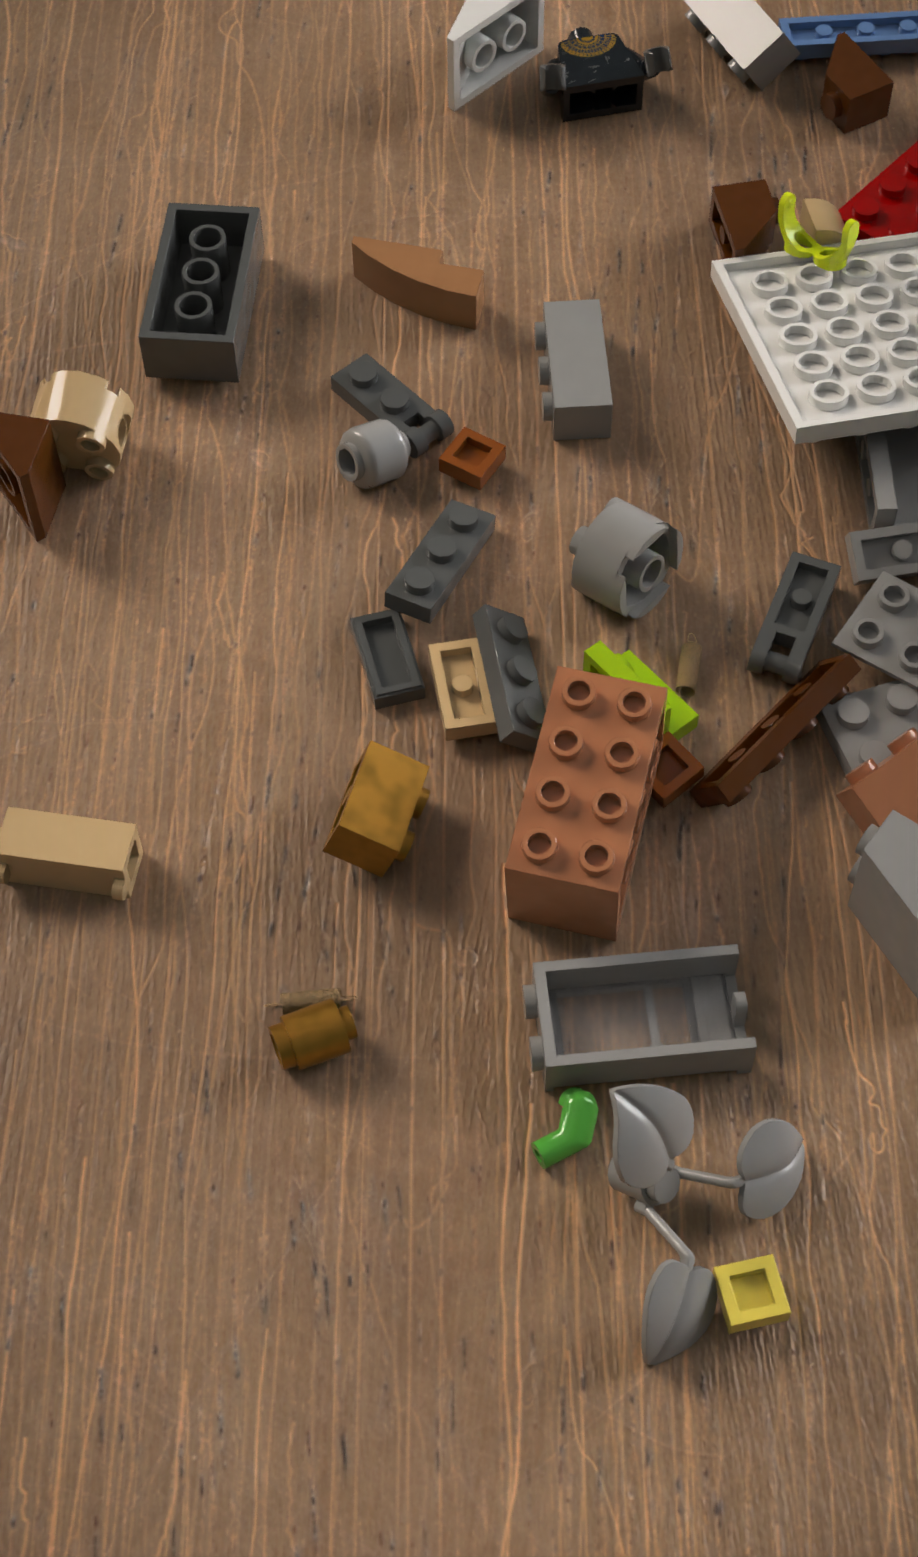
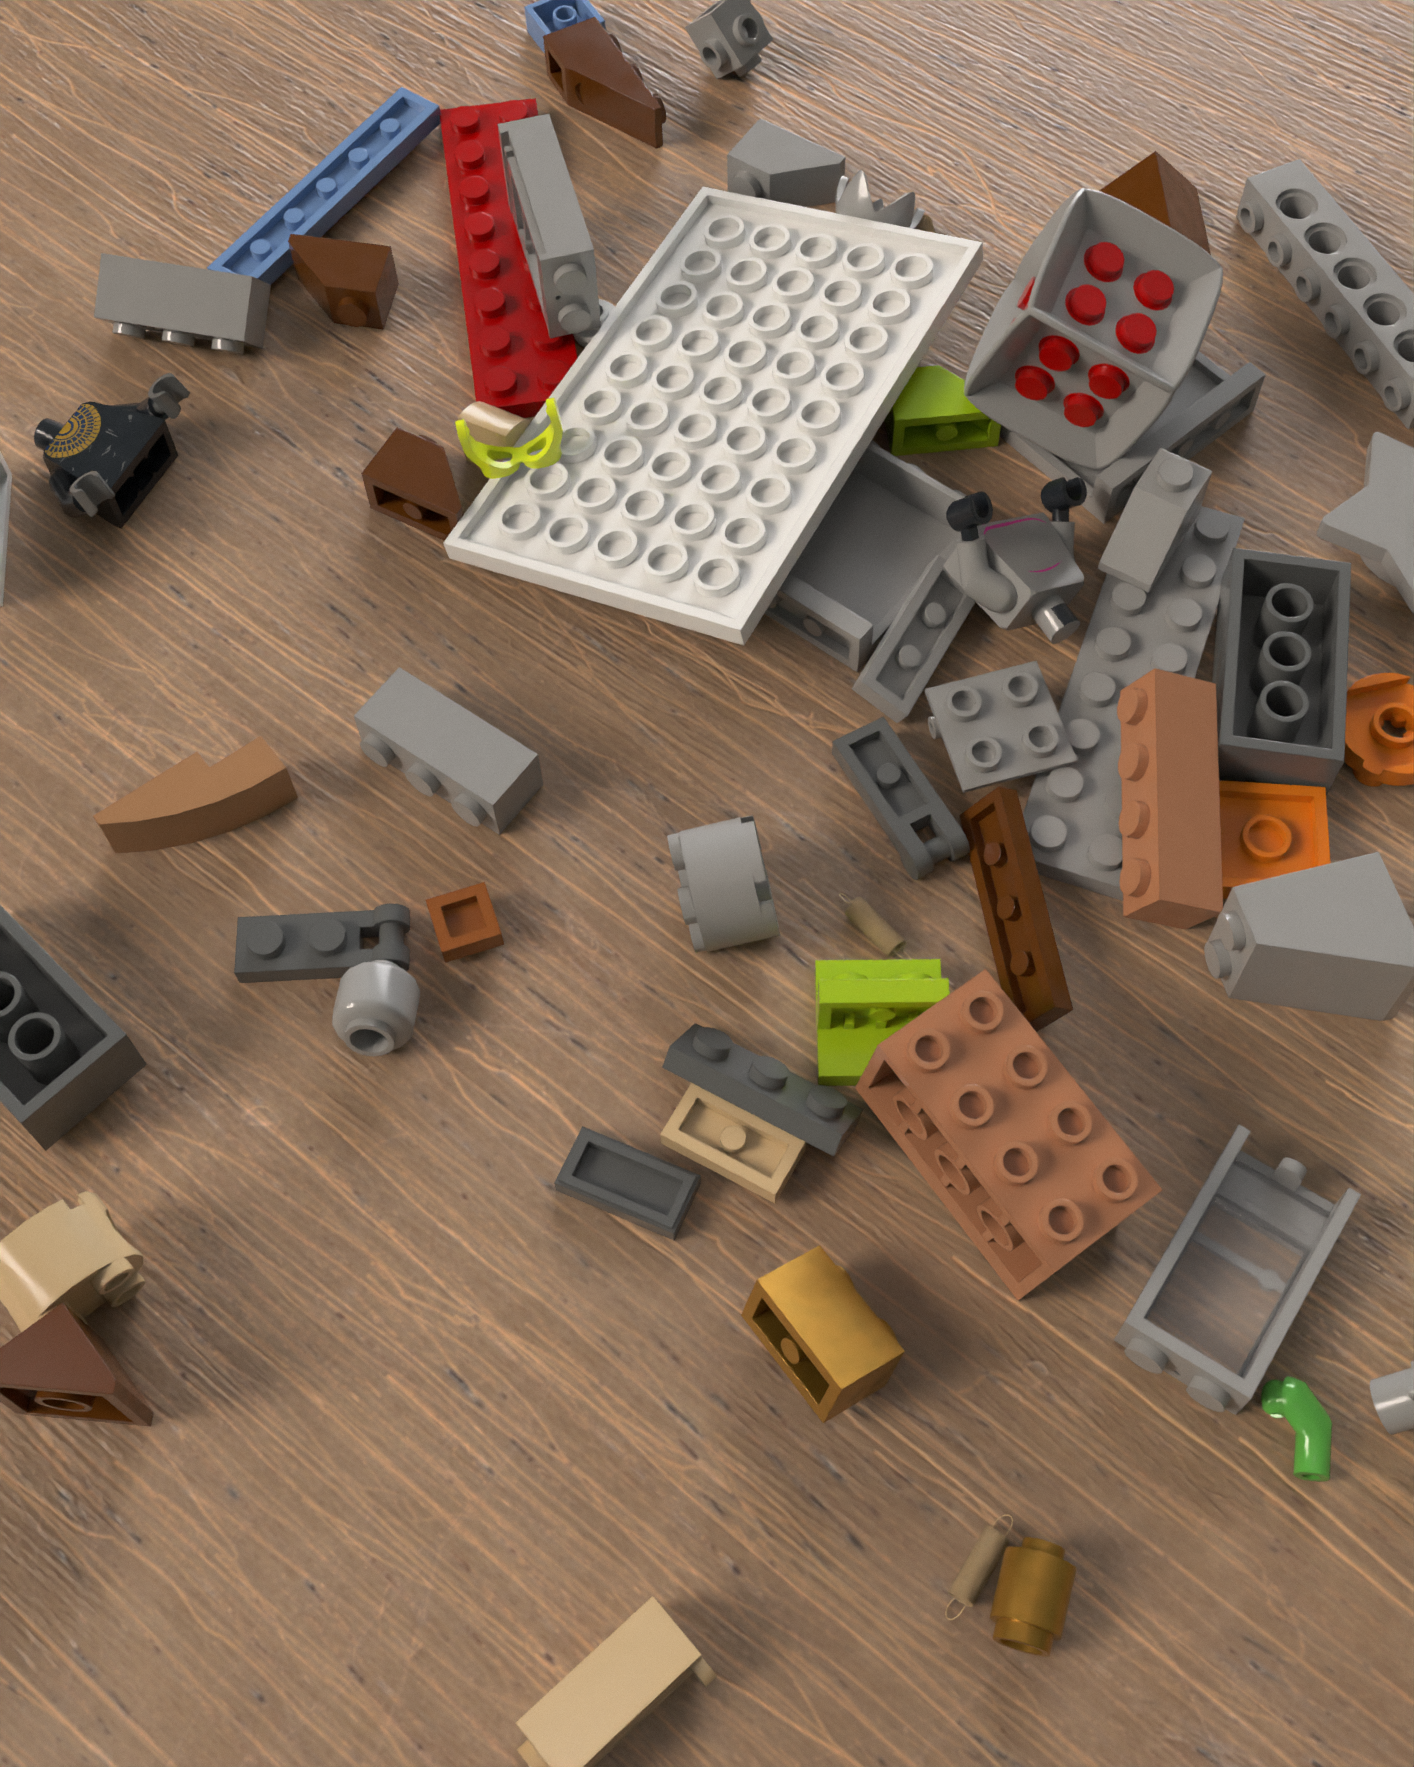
camera: 50 degrees left, 5 degrees up
dark grey plate [384,499,496,624] -> none

